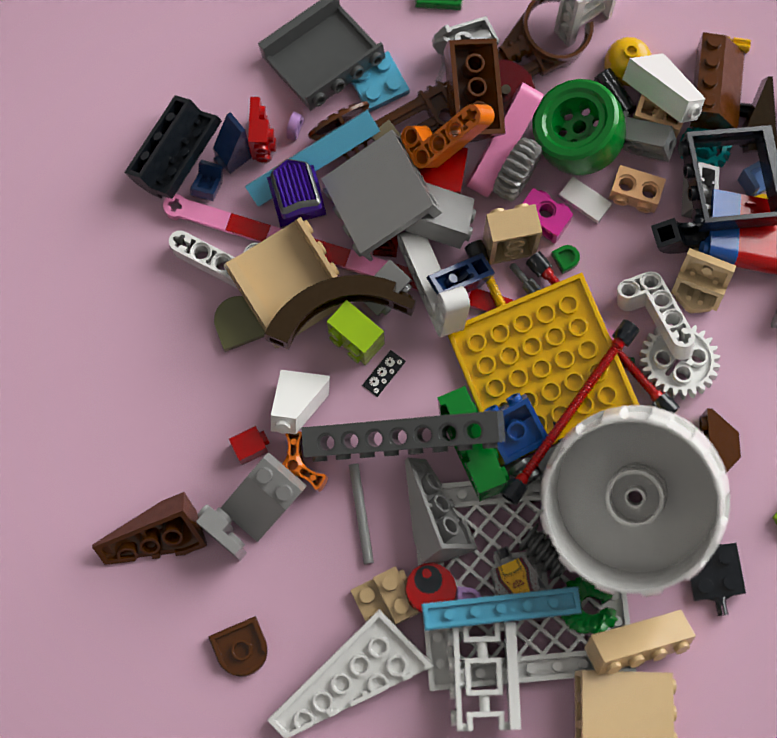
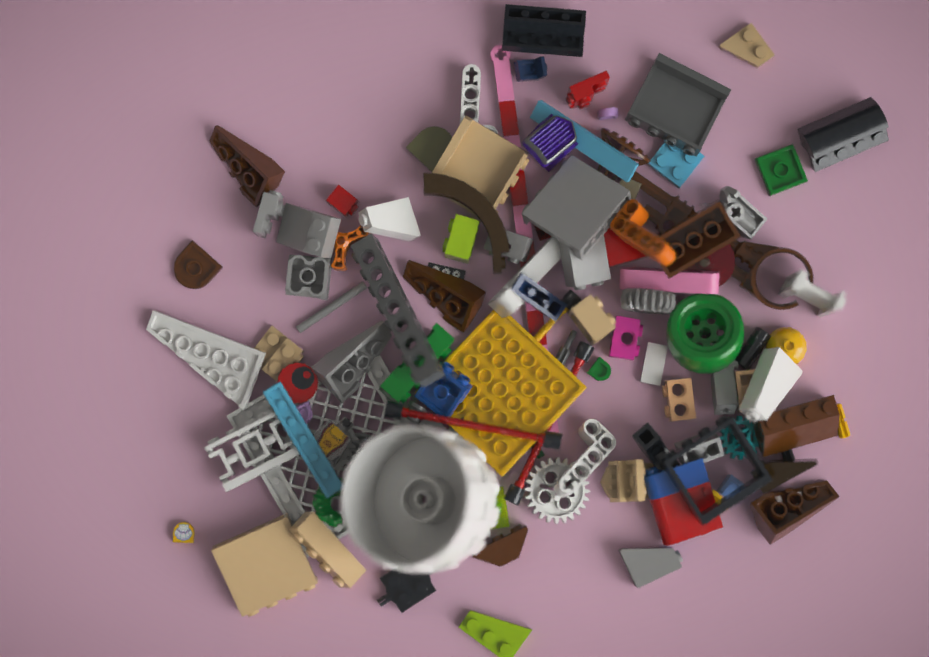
camera: 65 degrees right, 10 degrees up
dark blue slope [213,112,252,174] -> none
none -> light grey piece [285,254,332,300]
none -> reddish brown wedge [403,260,486,333]

